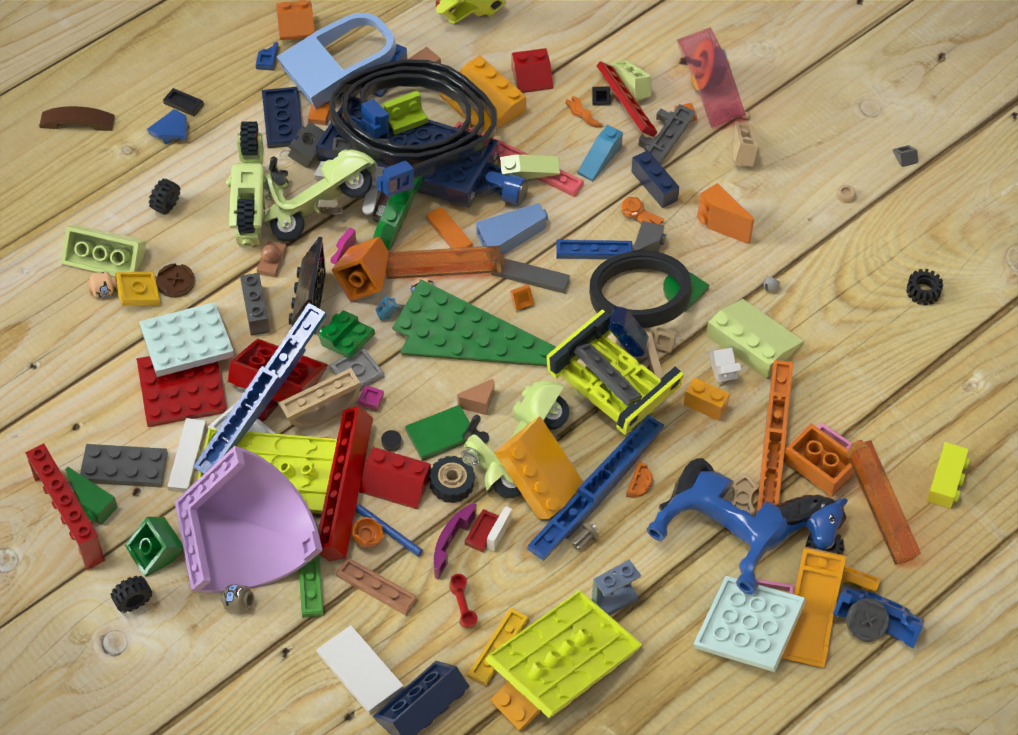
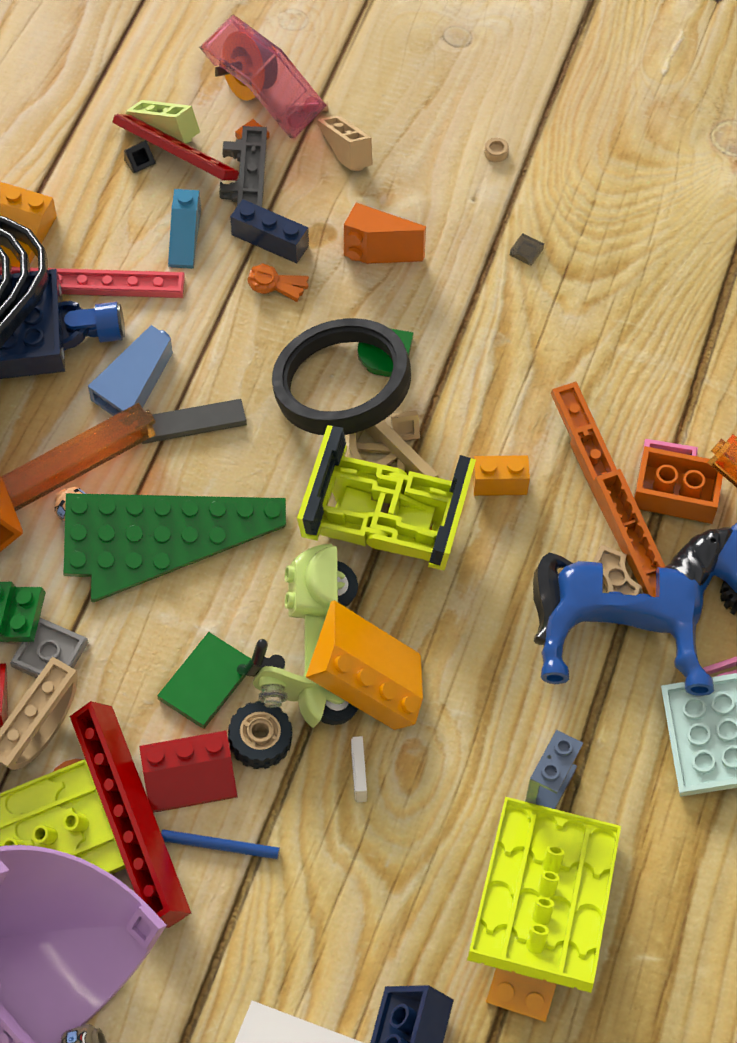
camera: 30 degrees left, 5 degrees up
bright green tile [299,557,324,618] -> none
nougat tile [336,557,418,616] -> none
orange hair [352,517,385,549] -> none
dark pink plate [358,385,384,411] -> none
dark azure piece [375,296,405,320] -> none
black tile [381,430,402,451] -> none
orange tile [426,206,473,255] -> none
magenta slope [434,503,477,580] -> none
red bar [449,574,478,628] -> none
nougat slope [457,379,495,415] -> none
red tile [465,509,499,552] -> none
yellow tile [467,607,529,687] -> none
yellowish green slope [500,154,560,180] -> none
orange tile [510,284,534,310] -> none
red slope [511,48,553,93] -> none
blue slope [527,415,664,561] -> none
blue tile [556,240,632,259] -> none
orange hair [565,96,603,128] -> none
dark tan piece [571,522,599,550] -> none
dark grey tile [574,343,643,406] -> none
clear blue beam [608,307,649,357] -> none
orange tile [626,461,653,498] -> none
dark grey slope [633,221,667,252] -> none
yellowish green slope [706,299,804,379] -> none
white brick [709,348,741,382] -> none
light grey hinge [763,276,780,292] -> none
dark grey slope [893,145,918,167] -> none
black tyre [906,269,943,305] -> none
none -> clear smoke tile [510,233,544,266]

